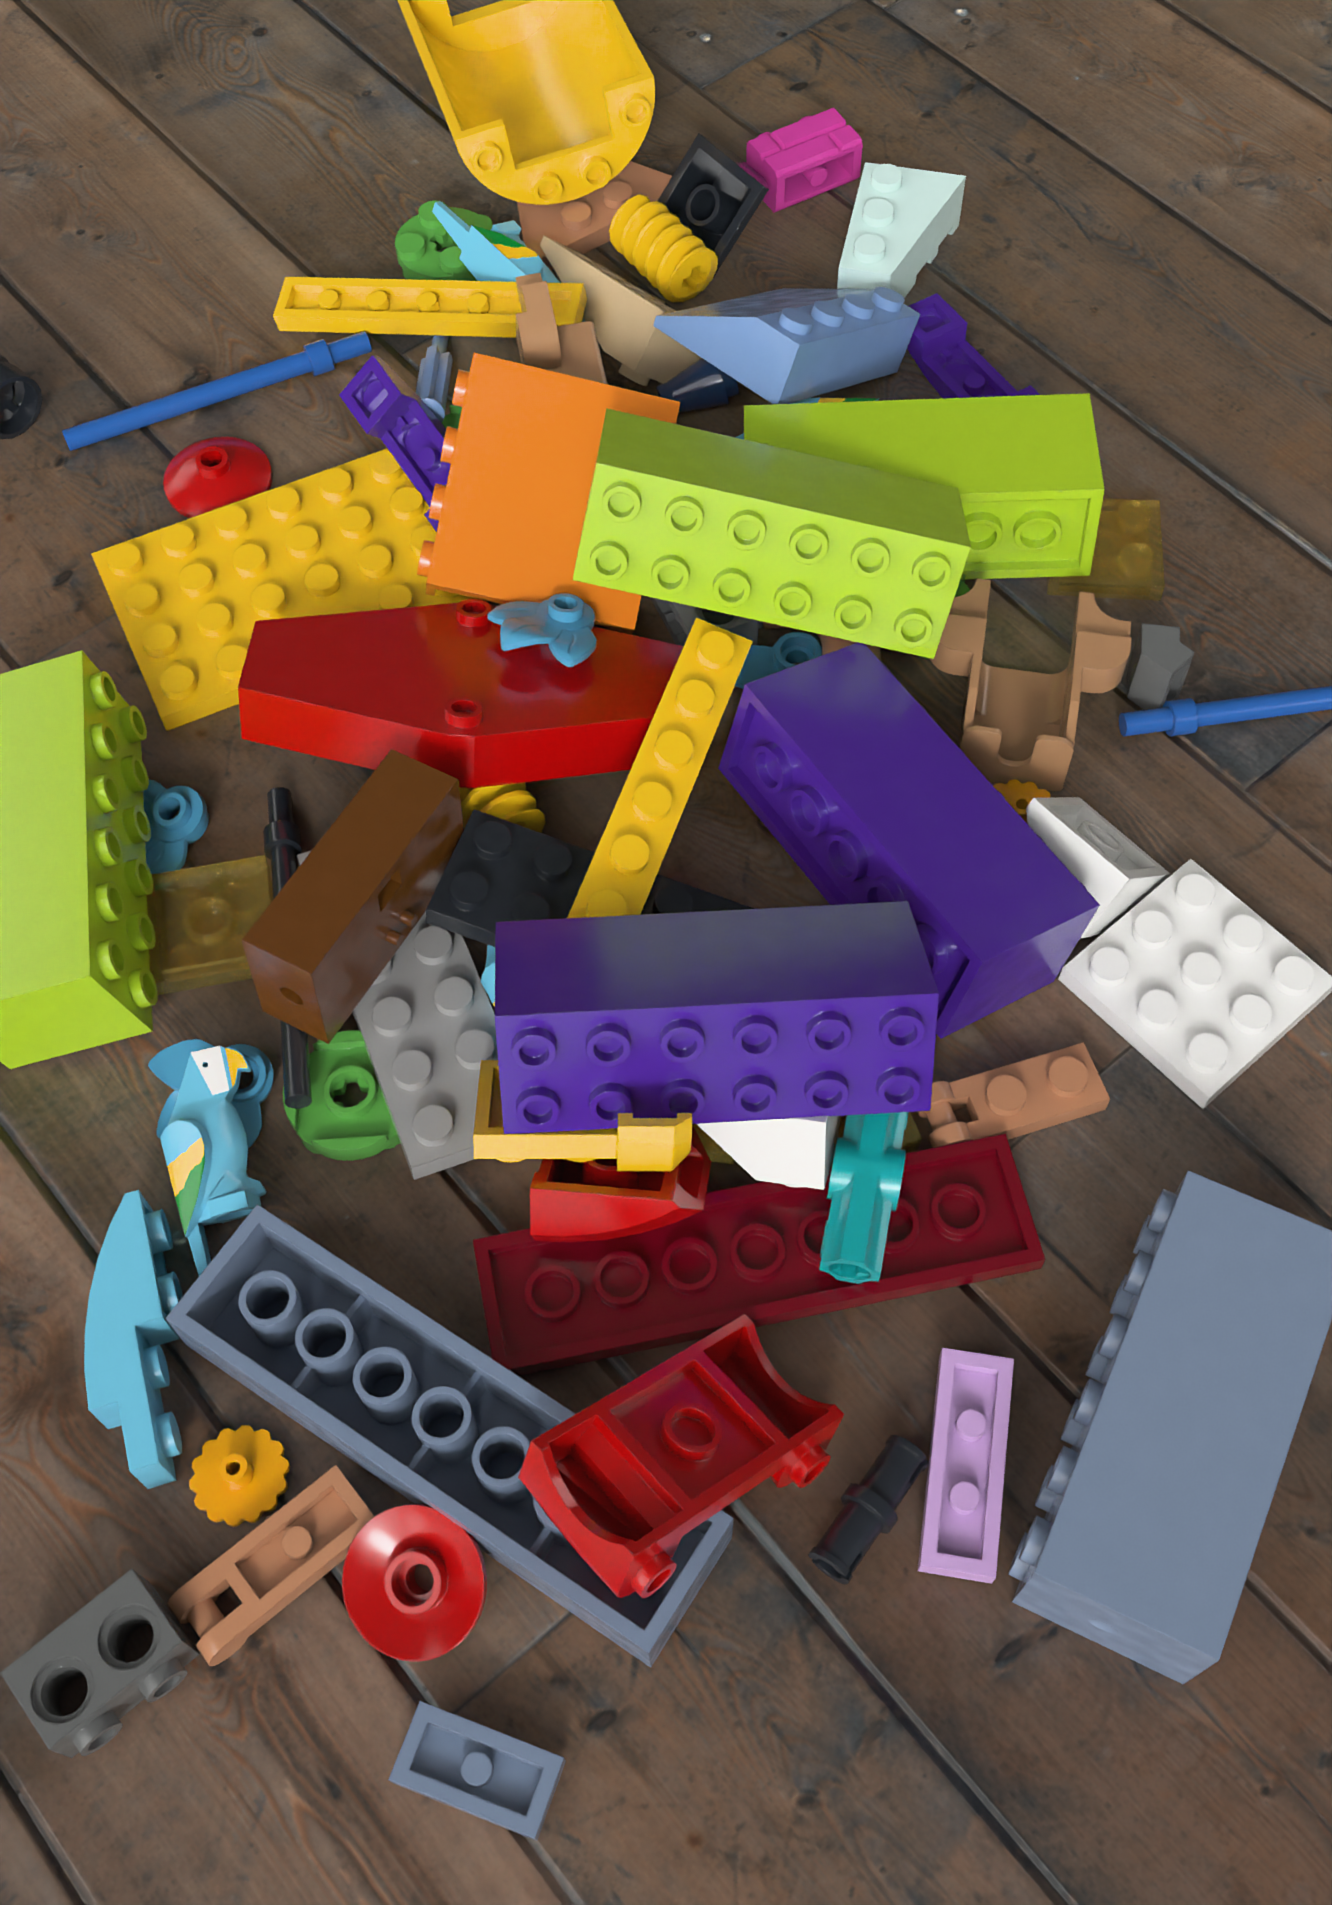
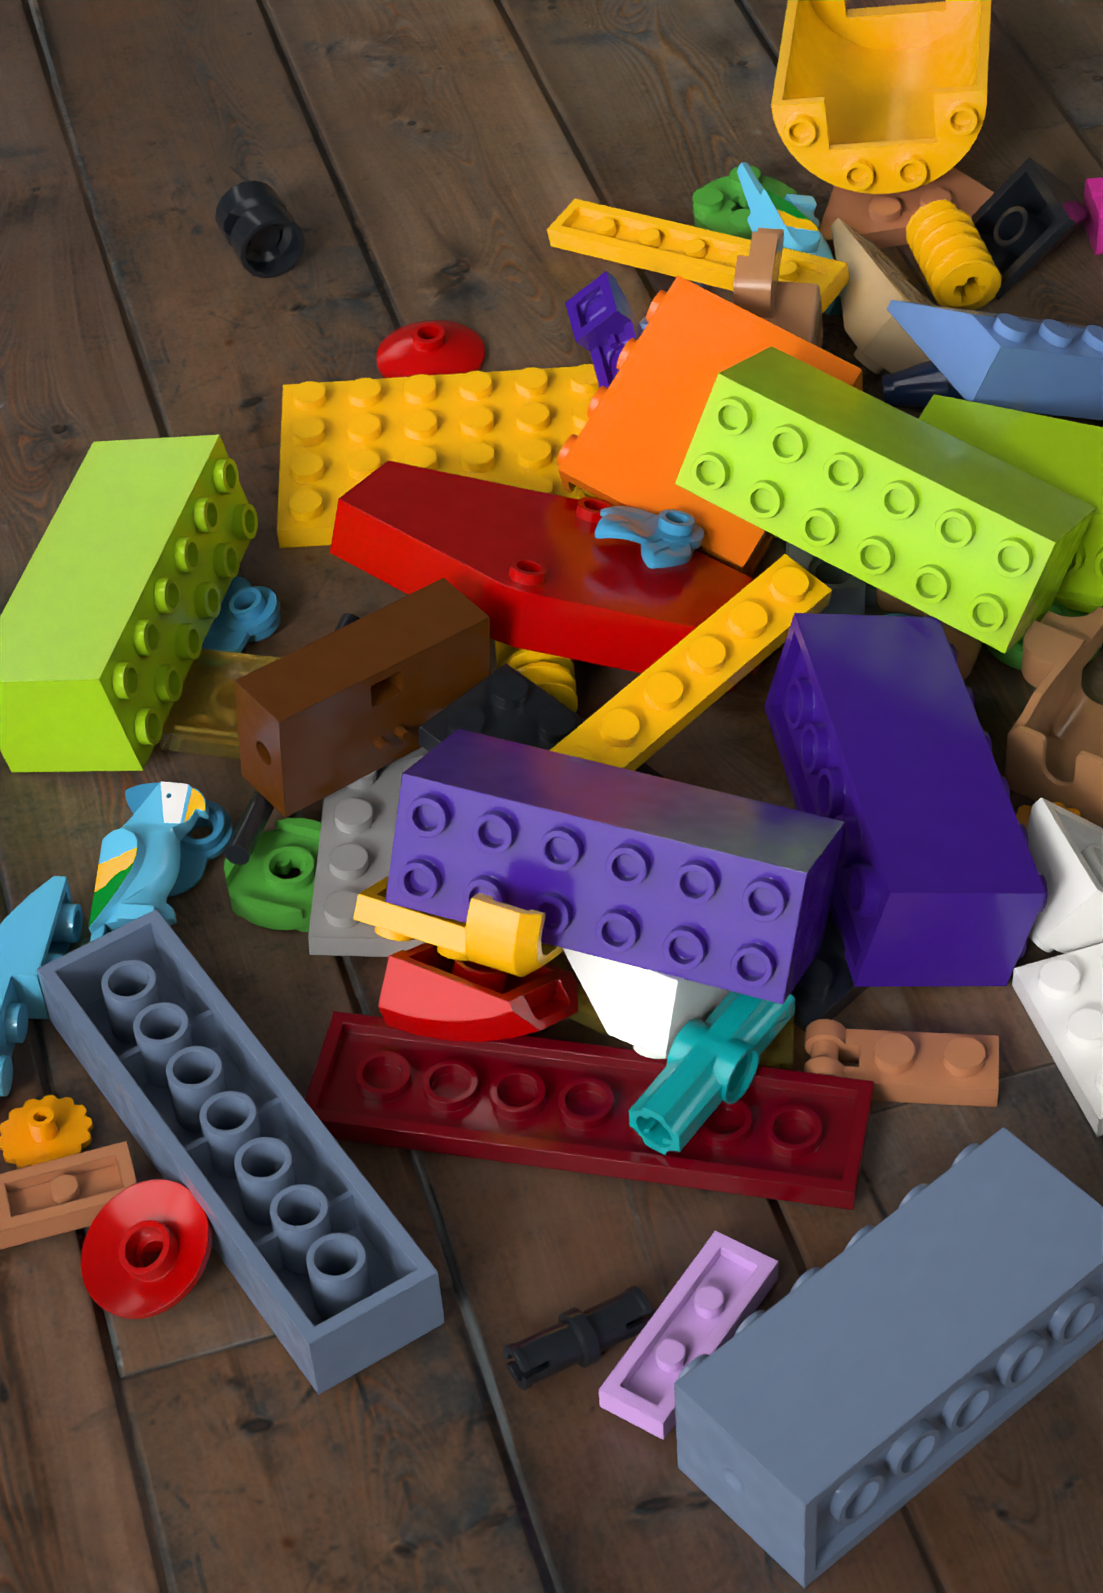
camera: 25 degrees right, 15 degrees down
blue bar [62,331,372,451] -> none
sand blue plate [388,1701,566,1841] -> none
red piece [518,1314,844,1598] -> none

